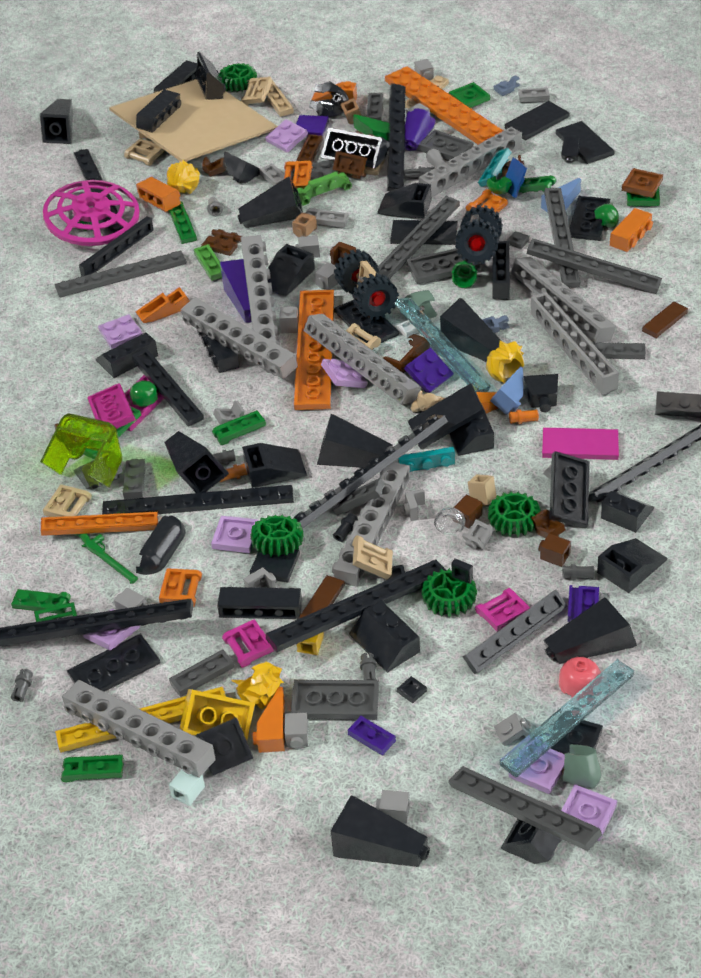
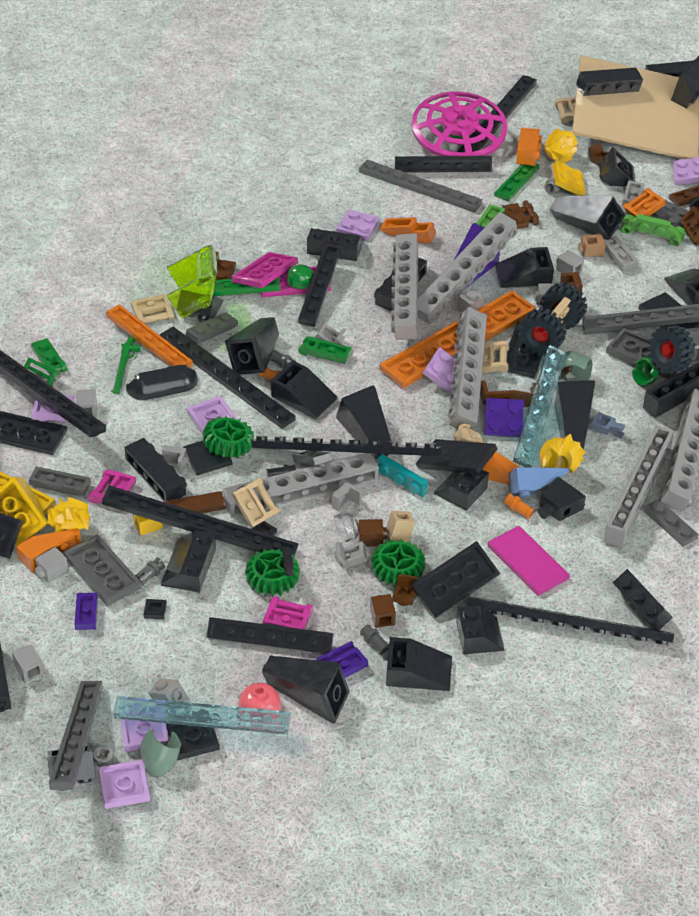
camera: 45 degrees right, 0 degrees up
black slope [40,99,73,144] -> none
orange plate [159,568,202,607] -> none
none -> yellow plate [552,160,586,196]

